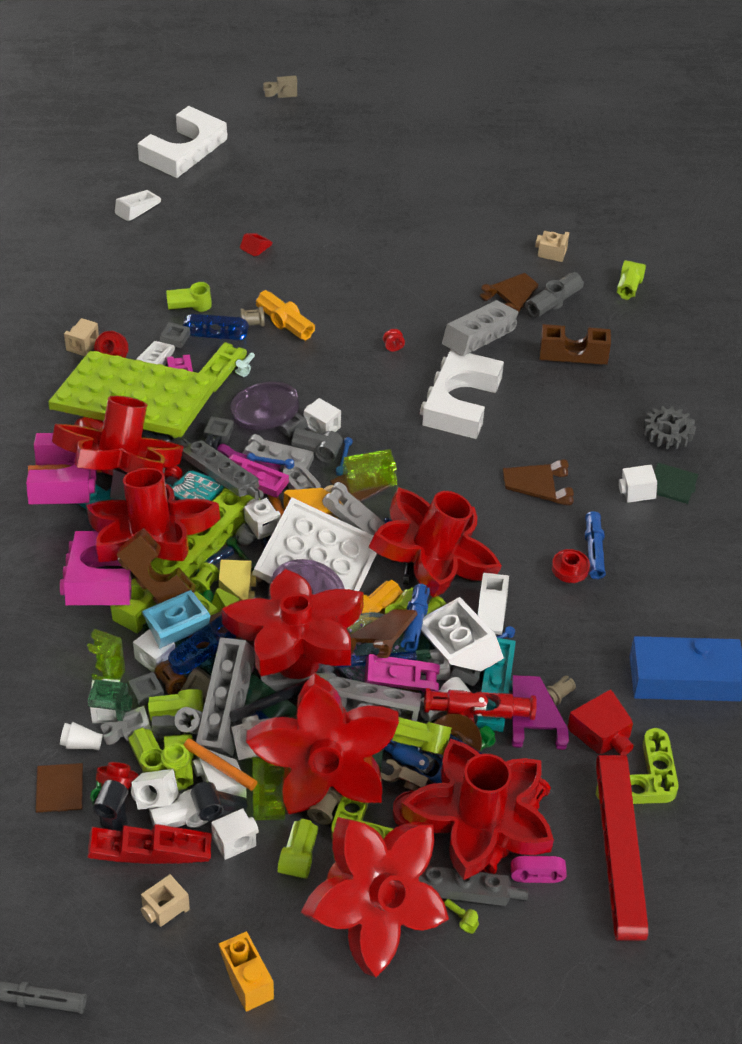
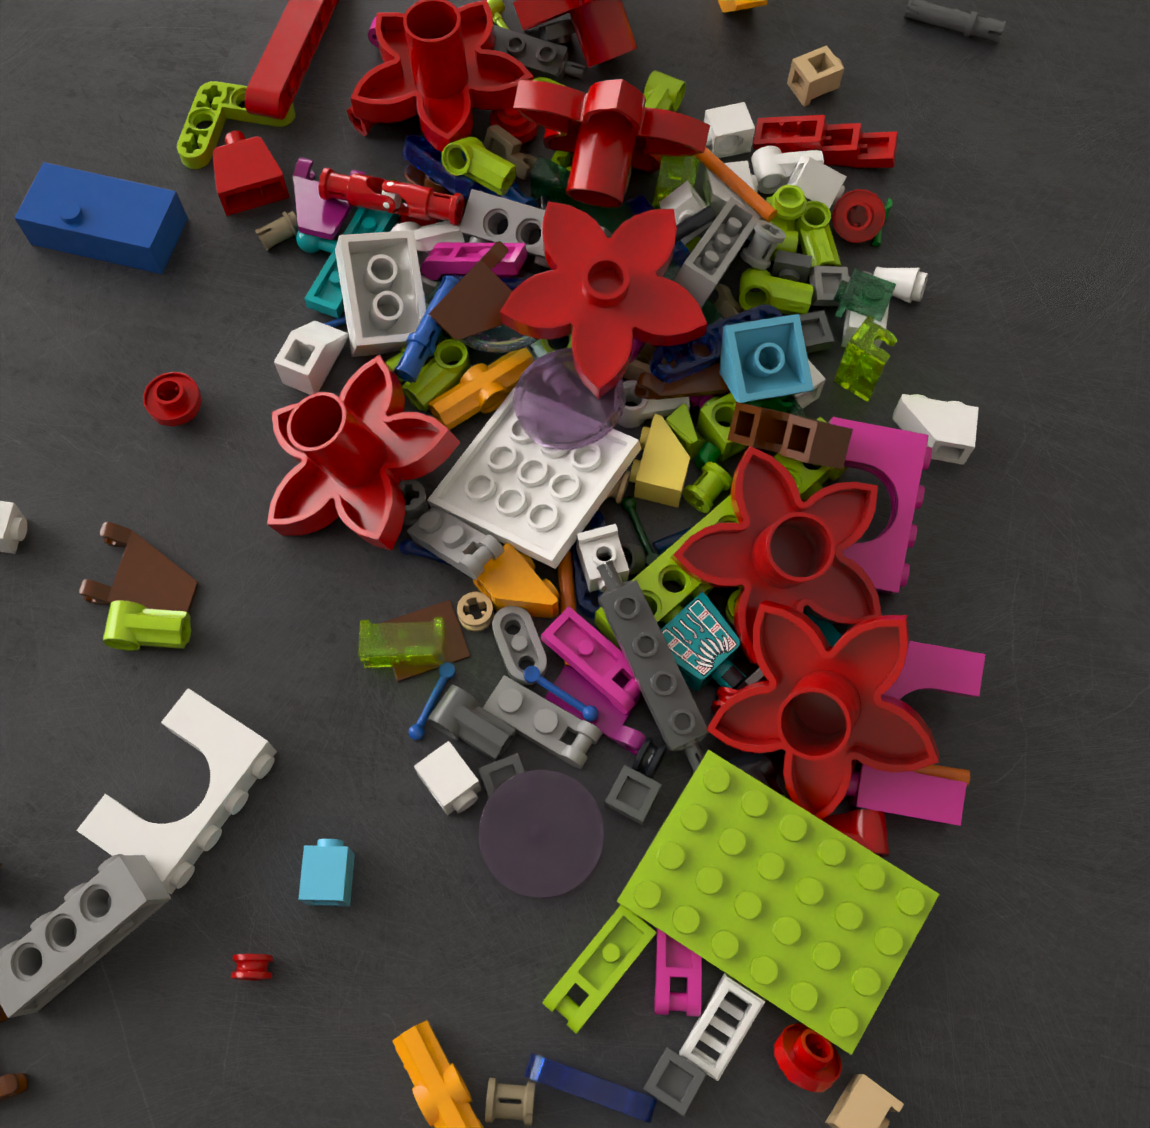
camera: 165 degrees left, 20 degrees up
reddish brown window [36,763,83,813] -> none
black piece [93,780,128,831] -> none
black piece [190,781,248,821] -> none
light aqua hand [235,353,255,377] -> none
blue pin [584,511,606,579] -> none
none -> lime piece [102,600,191,651]
none -> medium azure brick [298,839,355,907]
none -> white slope [893,394,979,465]

